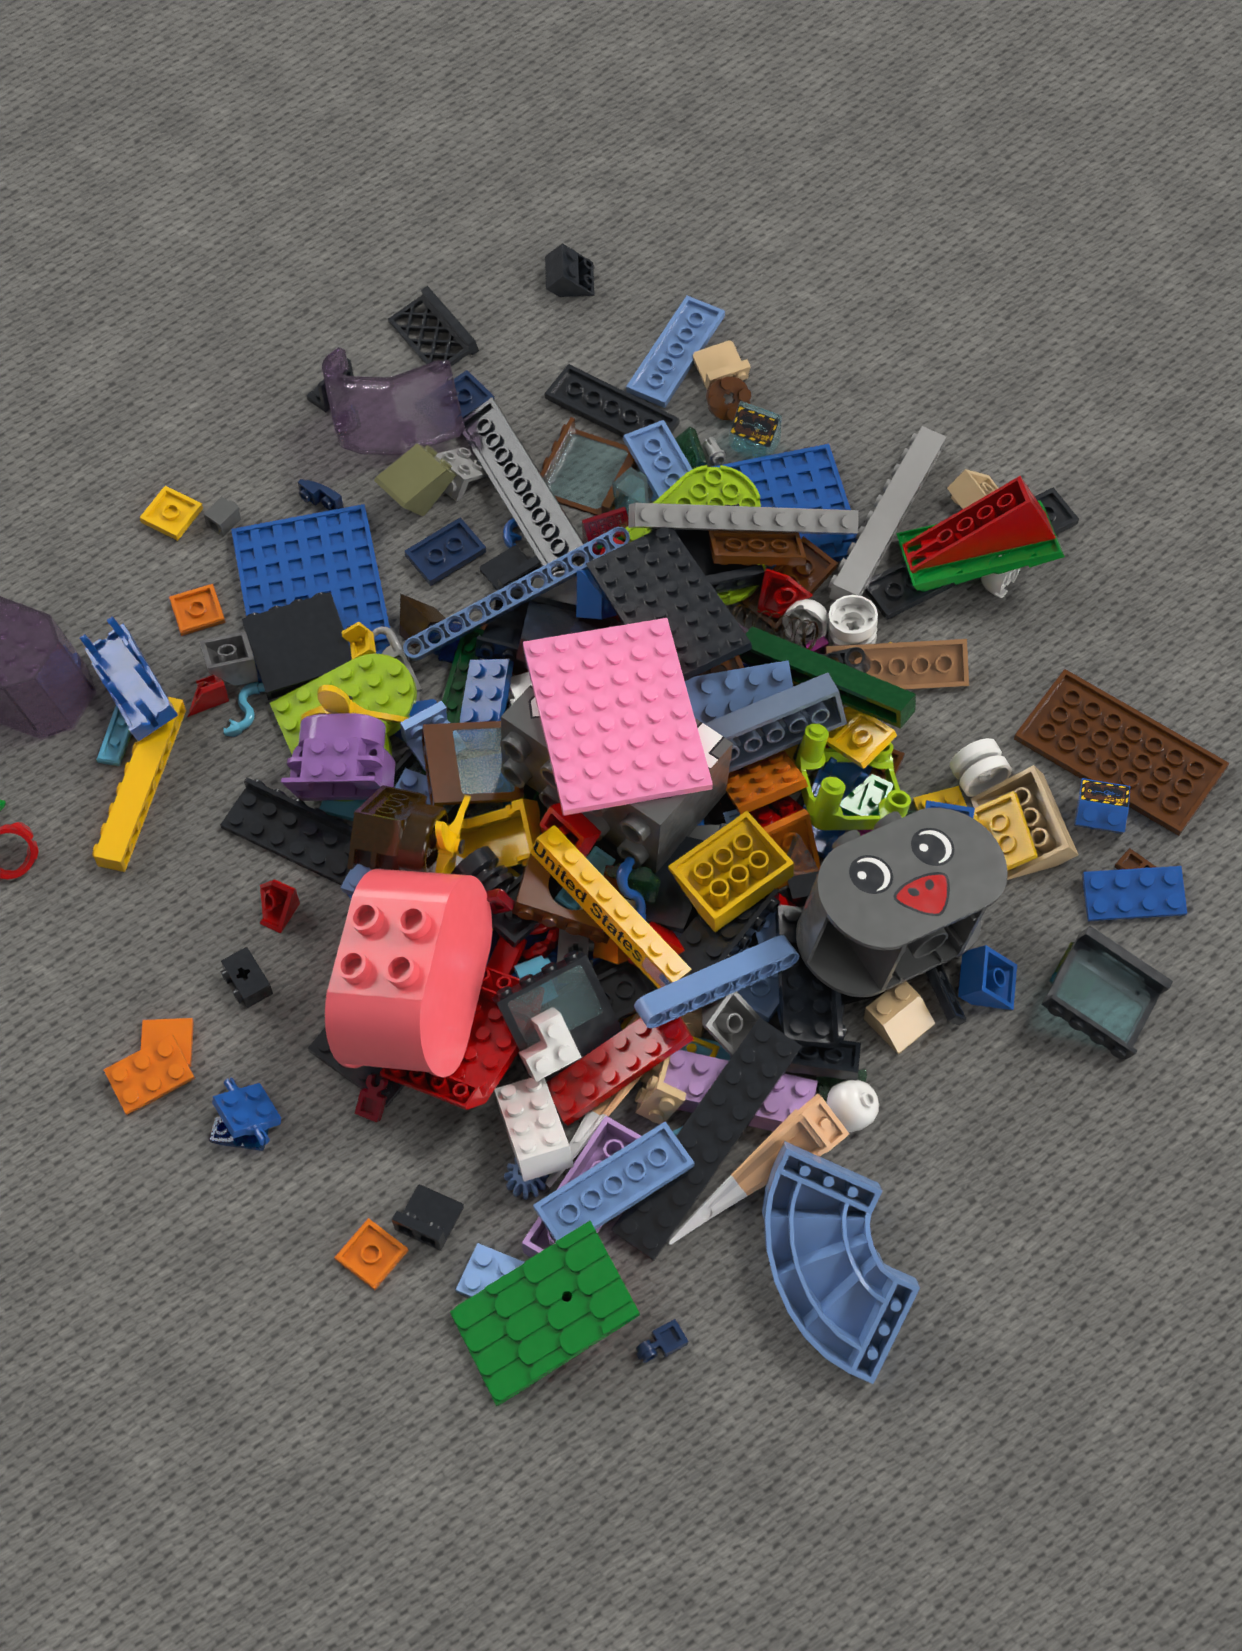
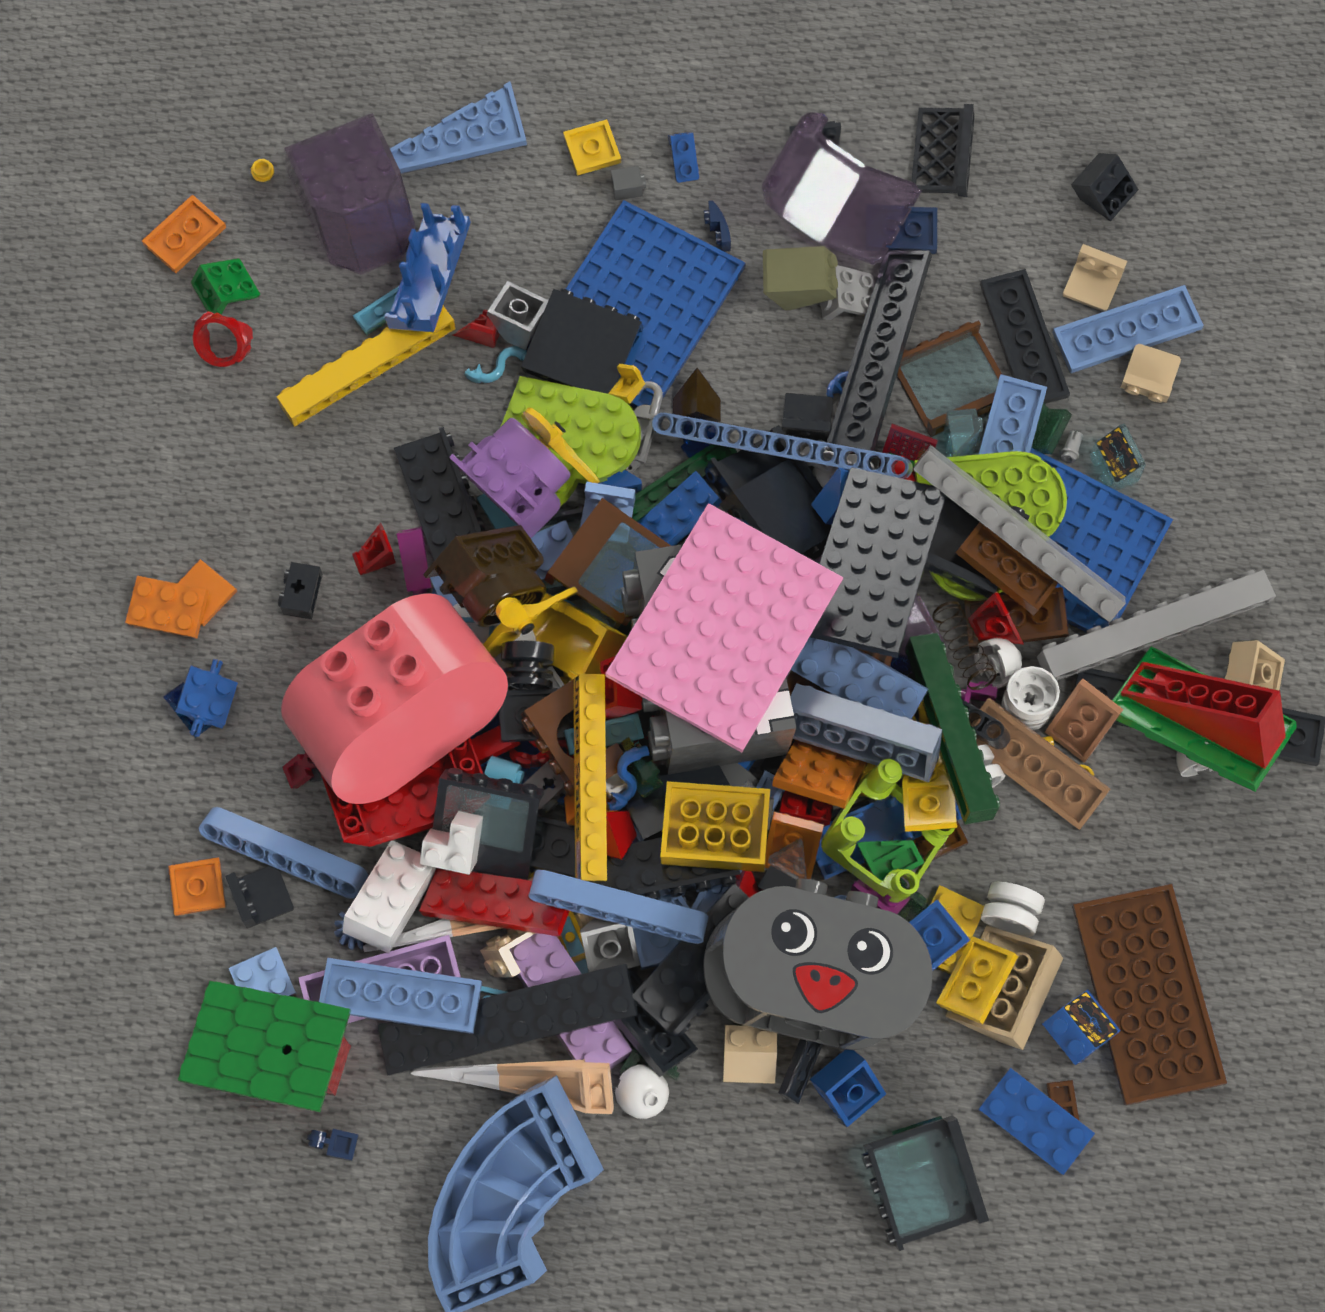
camera: 40 degrees right, 10 degrees up
orange tile [169,584,226,636] -> none
dark blue plate [404,517,487,586] -> none
dark red plate [486,888,515,914] -> none
reddish brown plate [706,376,751,420] -> none
none -> medium blue beam [199,807,368,898]
none -> medium blue wing [386,81,527,176]
none -> magenta slope [397,527,432,595]
none -> blue bracket [668,132,699,183]
none -> nougat plate [1045,679,1123,763]
none -> tan bracket [1063,244,1127,312]

